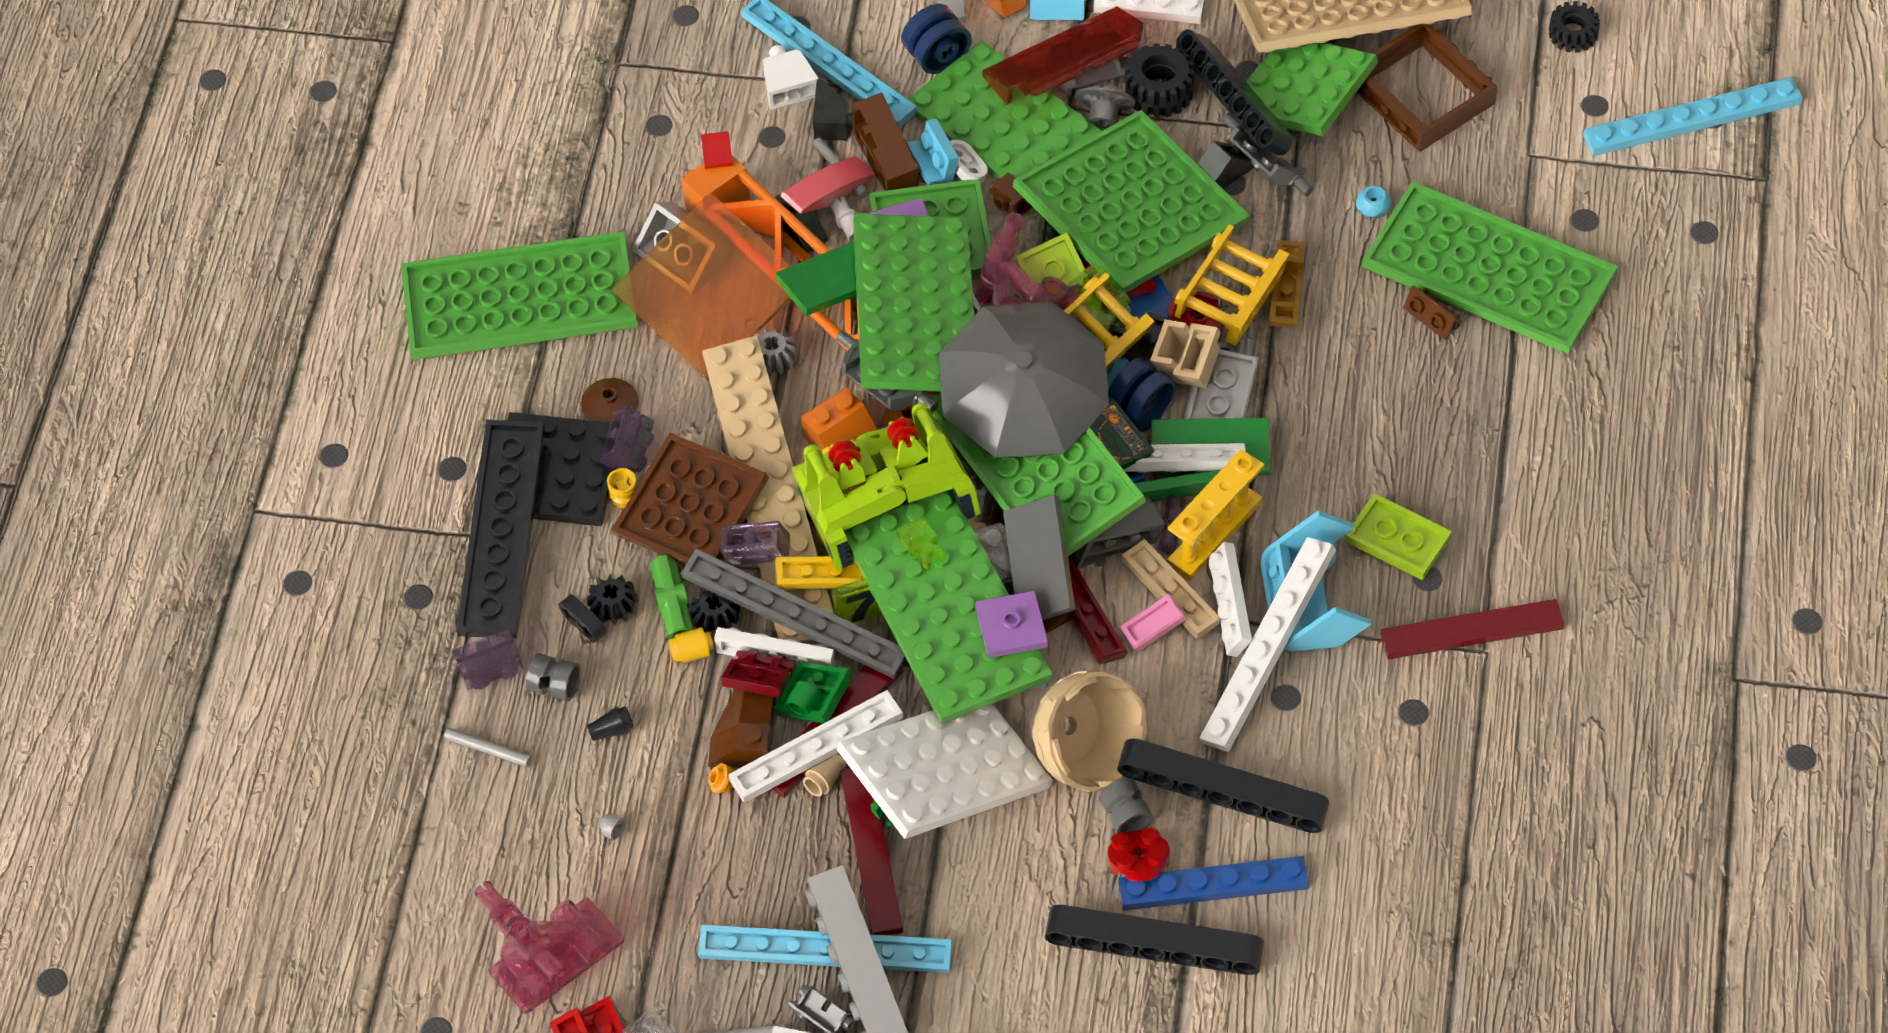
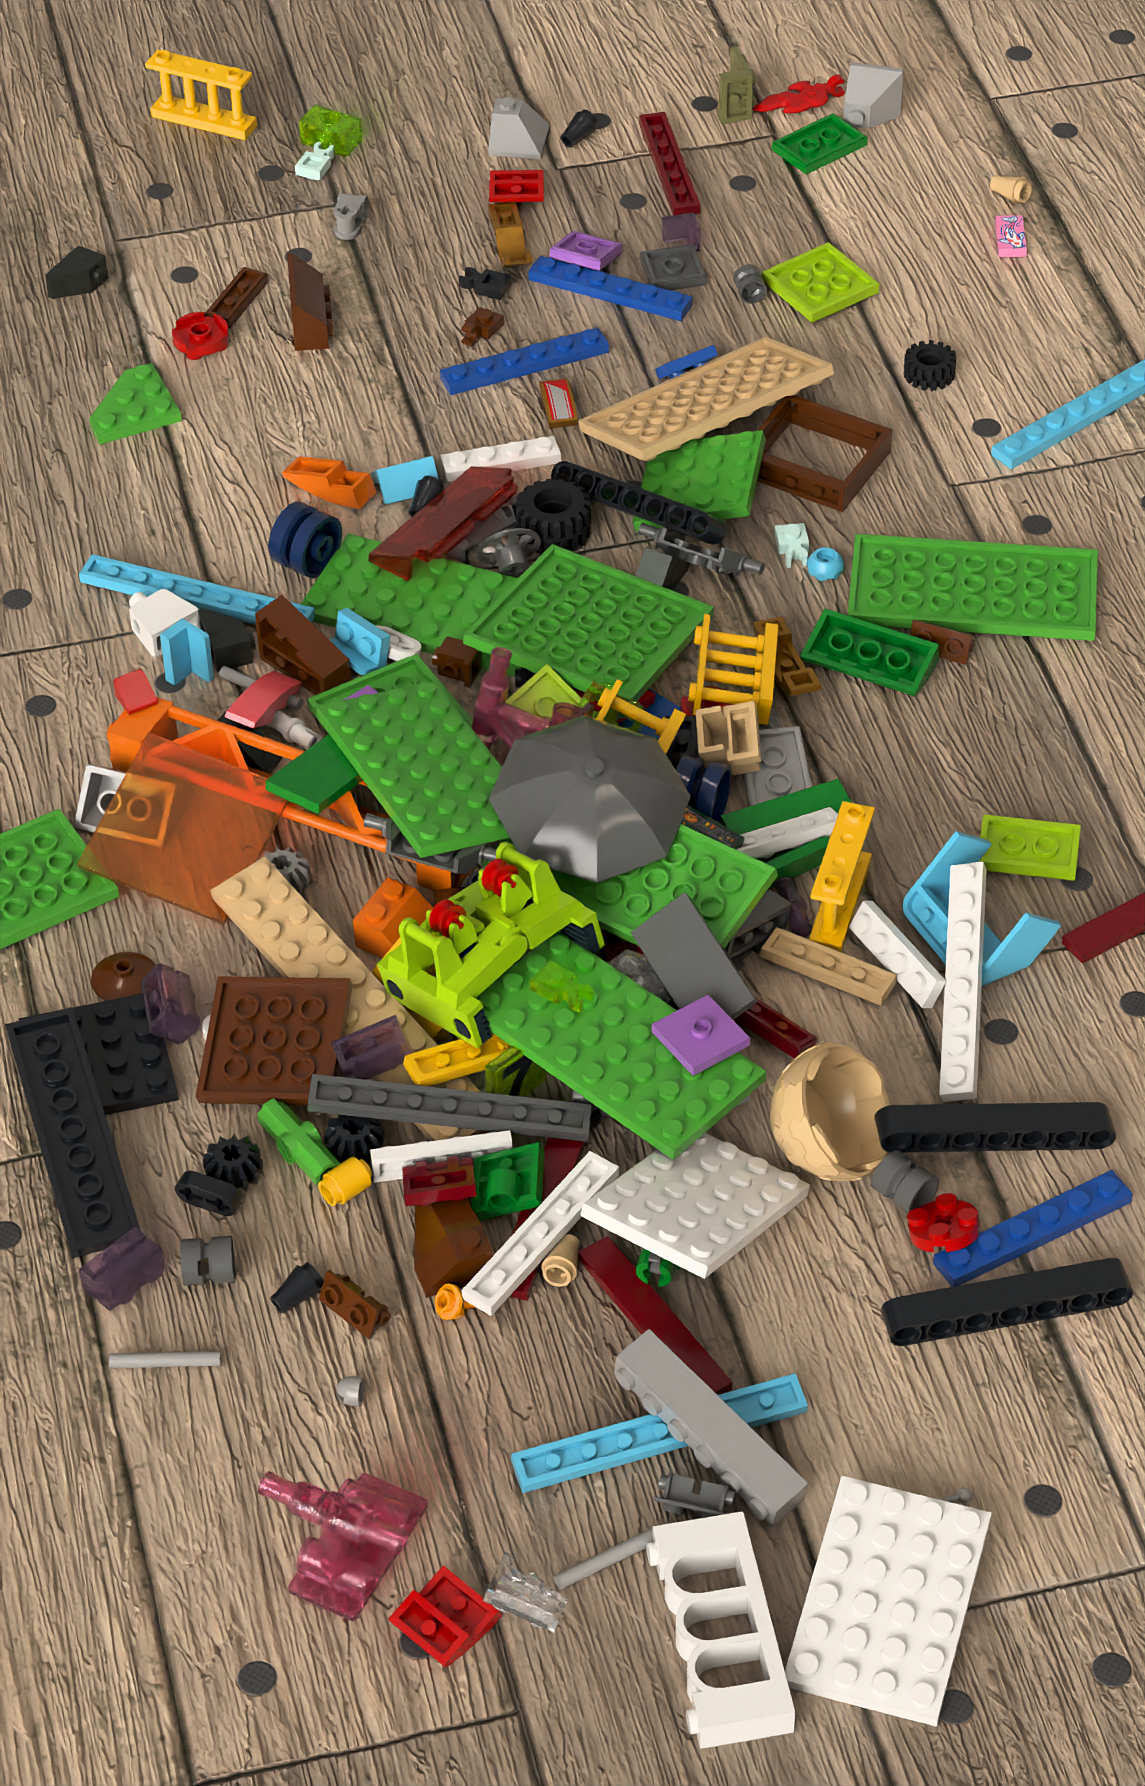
camera: 25 degrees left, 10 degrees down
yellow wheel [607,468,637,508] -> none
bright pink tile [1120,594,1187,653] -> none
none -> medium azure panel [160,618,214,685]
none -> reddish brown hinge [319,1270,391,1339]
none -> black cone [408,476,444,521]
none -> light aqua plate [774,523,809,568]
none -> green slope [800,608,940,696]

